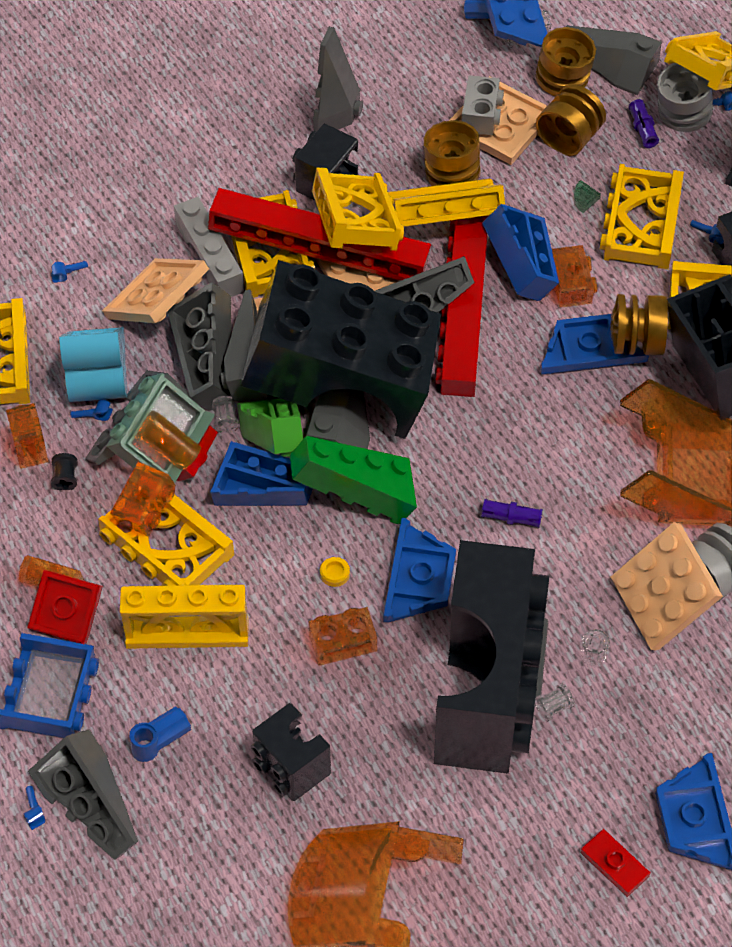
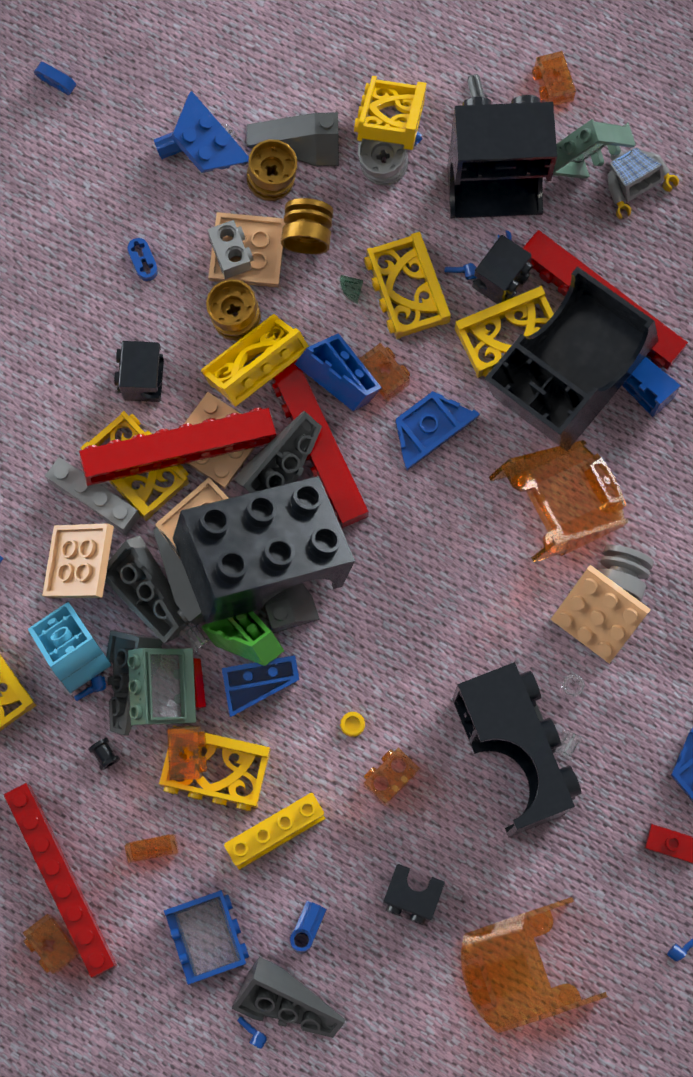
camera: 30 degrees left, 20 degrees up
clear orange brick [6,403,49,469] -> none
red tile [27,570,103,644] -> none
clear orange brick [137,410,201,470] -> none
green wedge [290,436,417,524] -> none
yellow fence [312,167,404,251] -> none
dark grey wedge [313,26,363,131] -> none
blue wing [383,518,456,622] -> none
dark purple pin [481,499,543,528] -> none
pearl gold wheel [611,294,668,355] -> none
dark purple pin [628,99,659,148] -> none
none -> blue beam [127,238,158,281]

